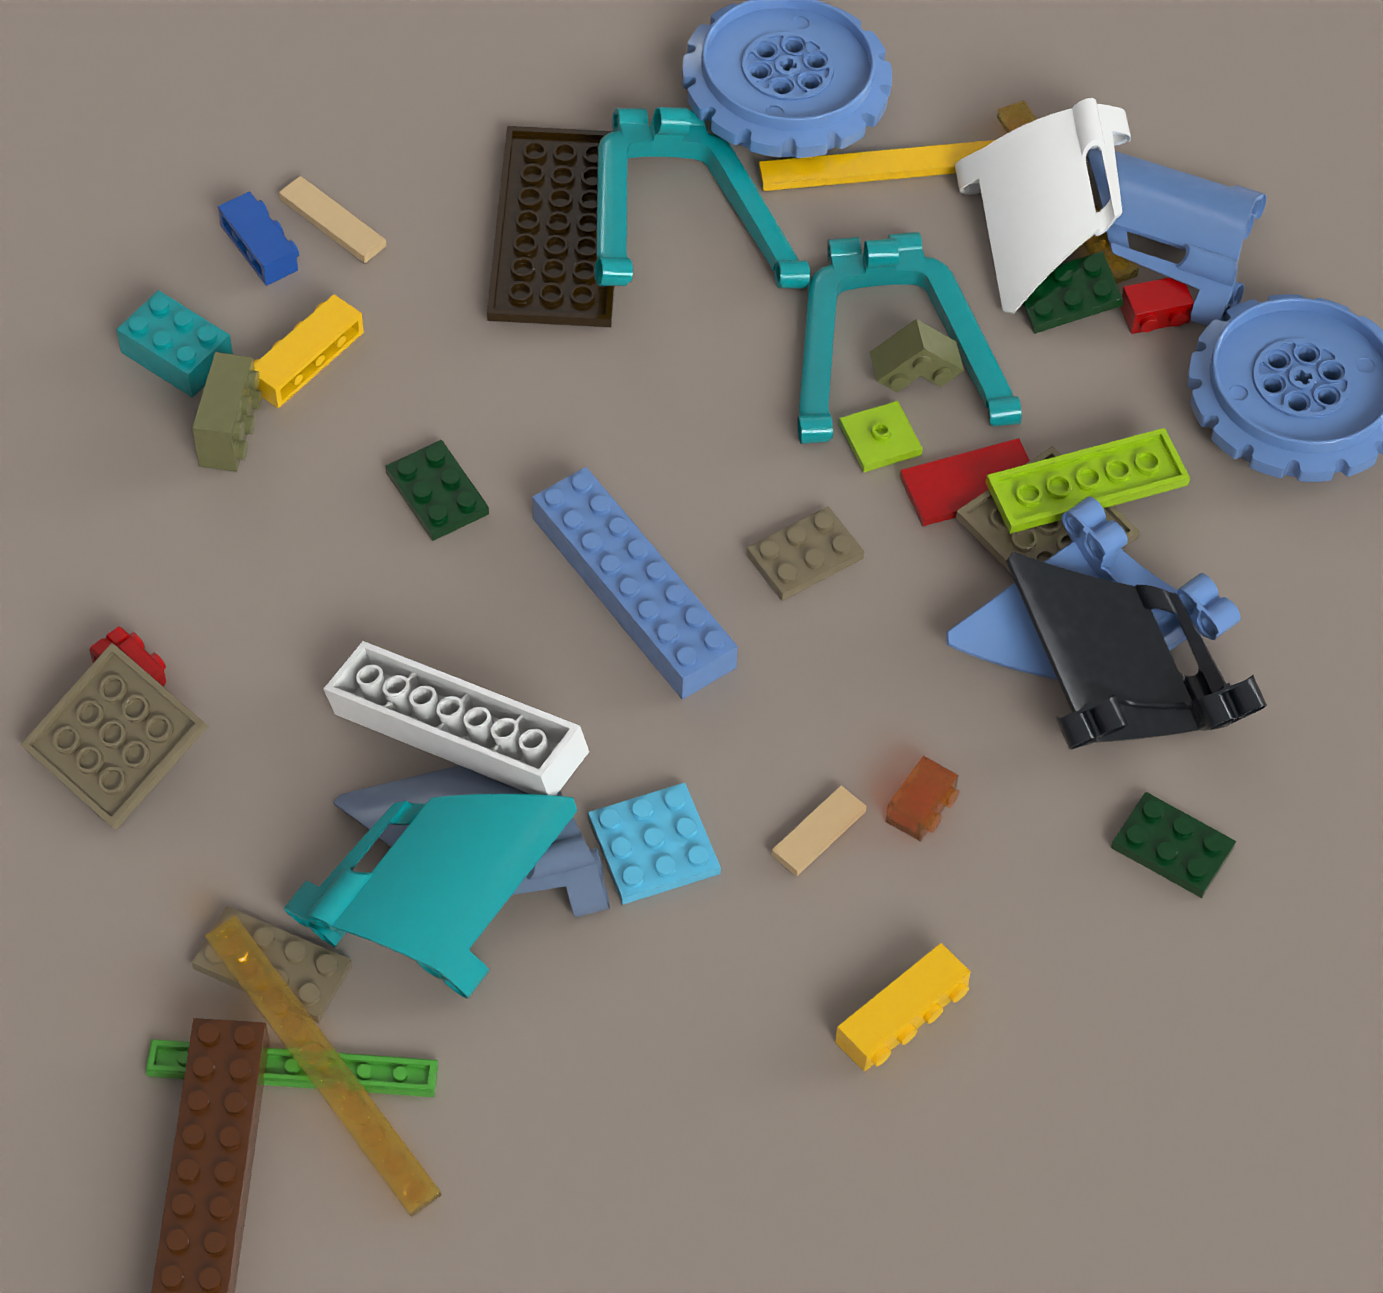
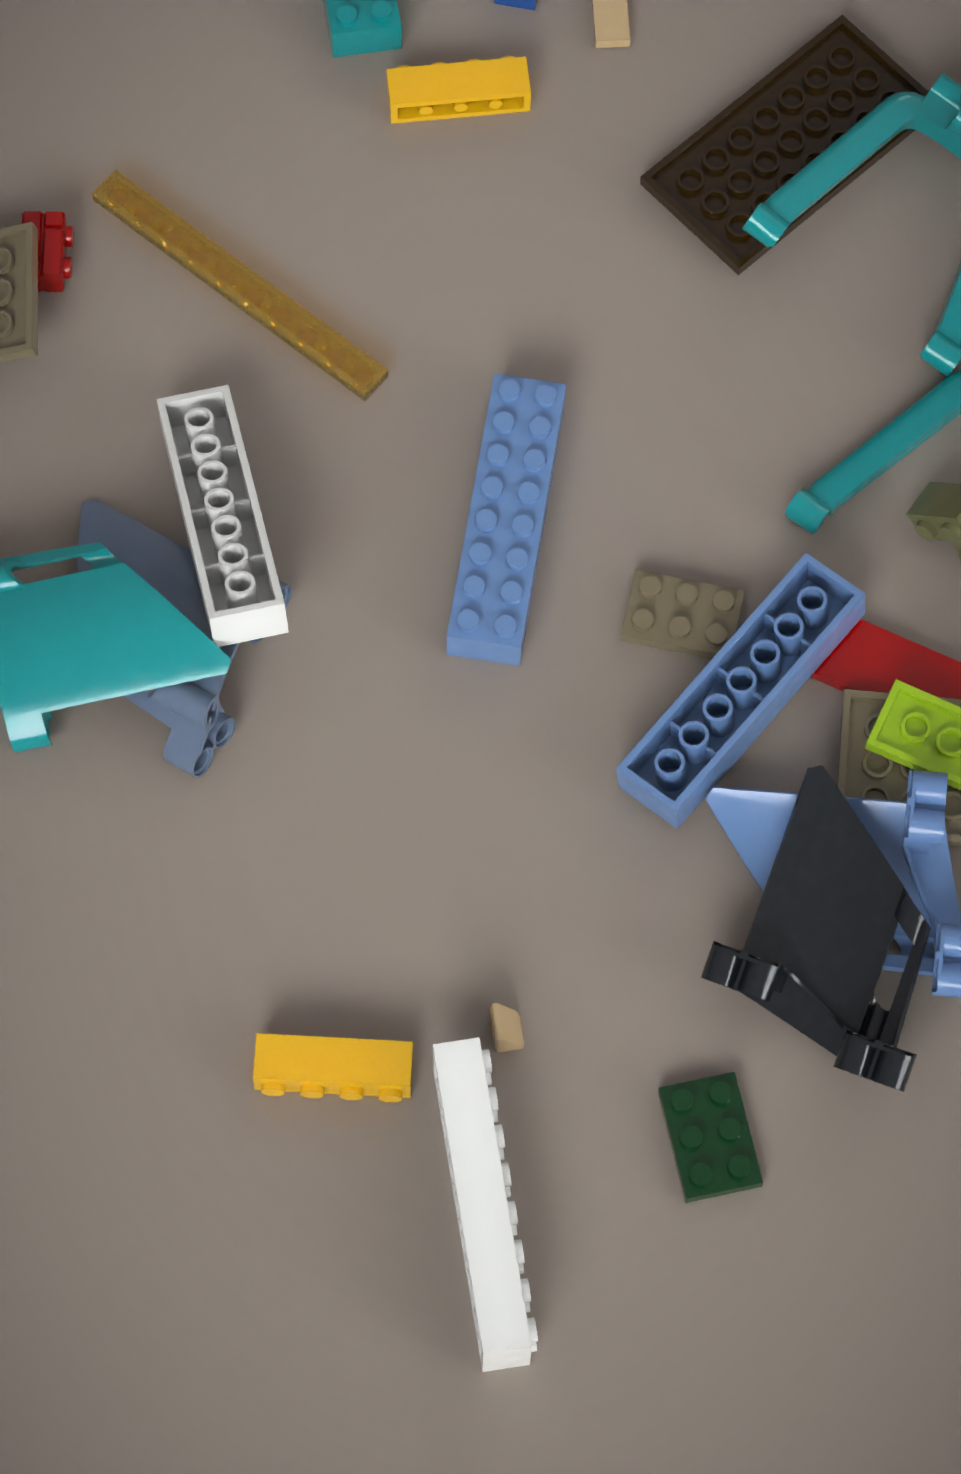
camera: 45 degrees right, 10 degrees up
olive brick [192,352,262,472] -> none
dark green plate [385,439,489,541] -> none
medium azure plate [588,783,721,905] -> none
tan tile [771,785,867,877] -> none
lime plate [839,401,923,473] -> none
clear orange brick [885,755,960,842] -> none
none -> clear yellow plate [92,170,388,401]
none -> white brick [433,1037,538,1372]
none -> tan slope [489,1003,524,1053]
none -> medium blue brick [616,553,865,830]

